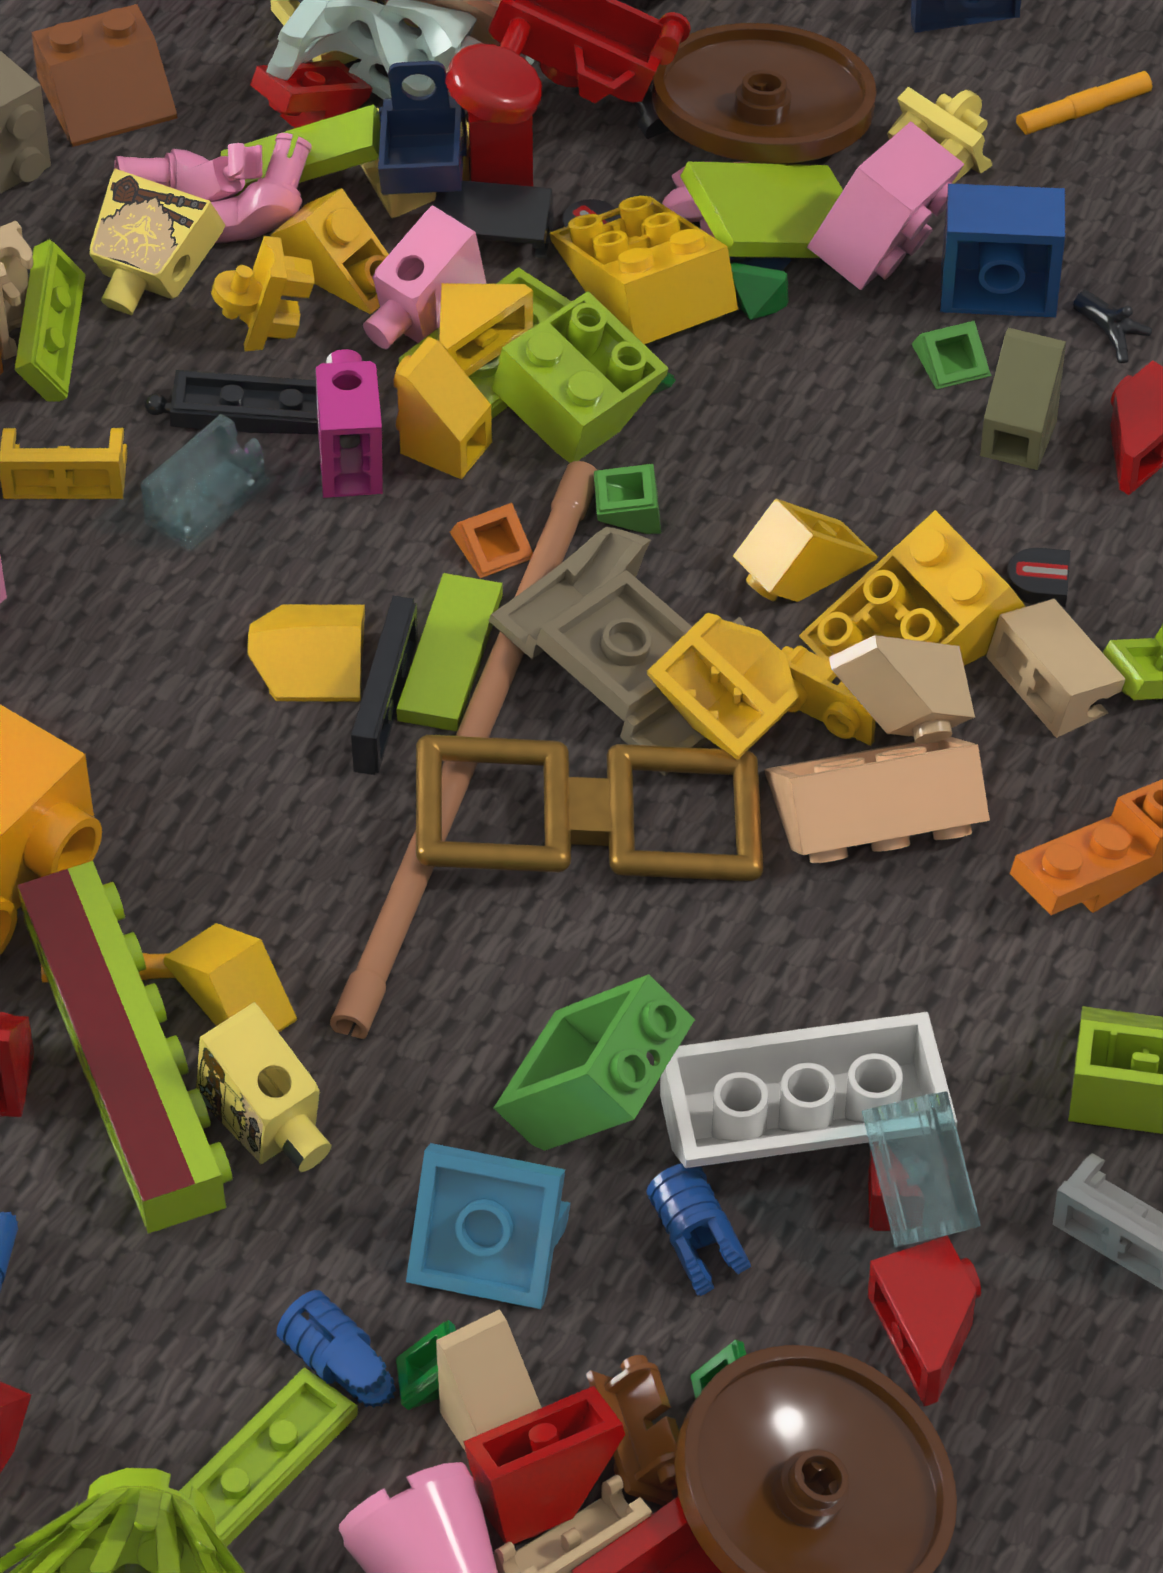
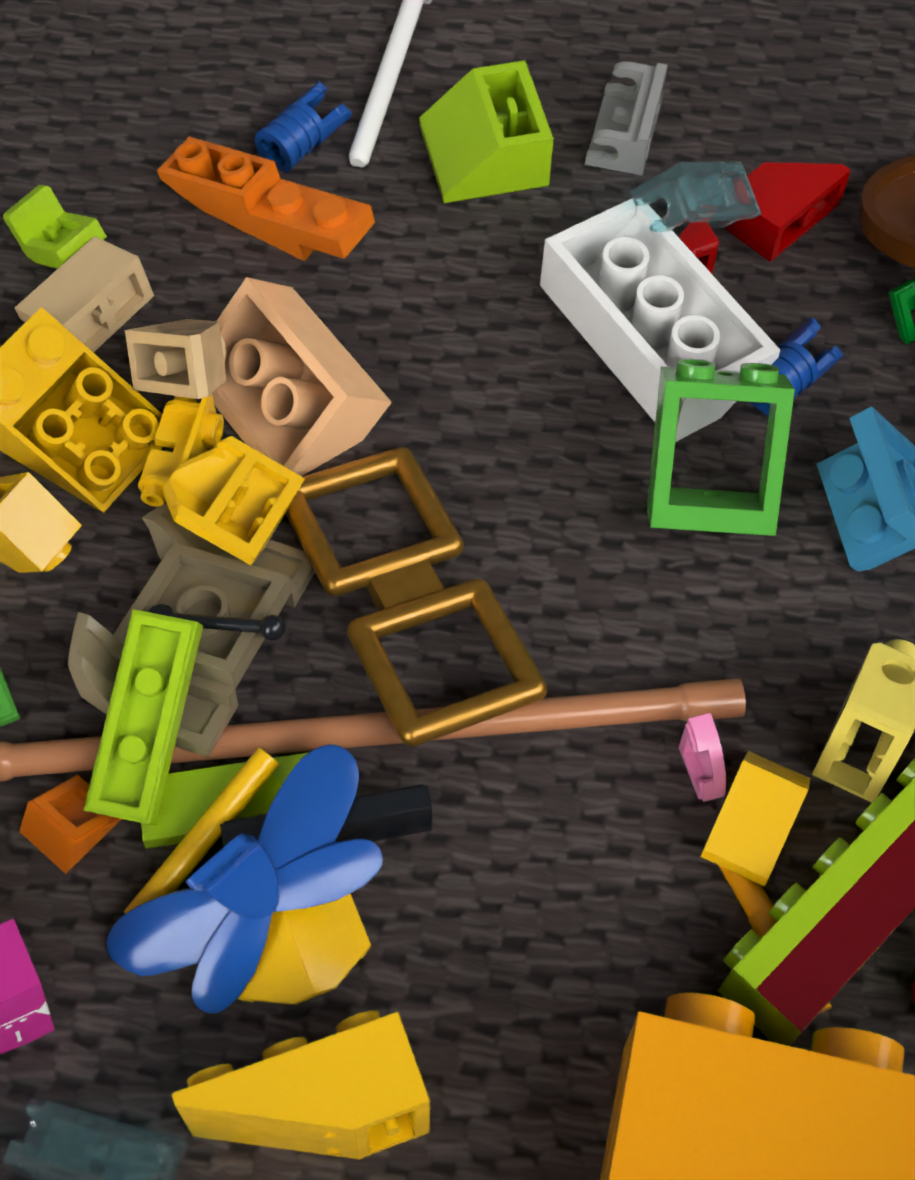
camera: 115 degrees left, 10 degrees up
none -> lime tile [83,609,203,826]
none -> blue piece [106,744,383,1013]
none -> yellow bar [124,747,280,914]
none -> black hinge [148,604,285,641]
none -> yellow slope [171,1011,430,1159]
none -> bright pink tile [678,713,726,802]

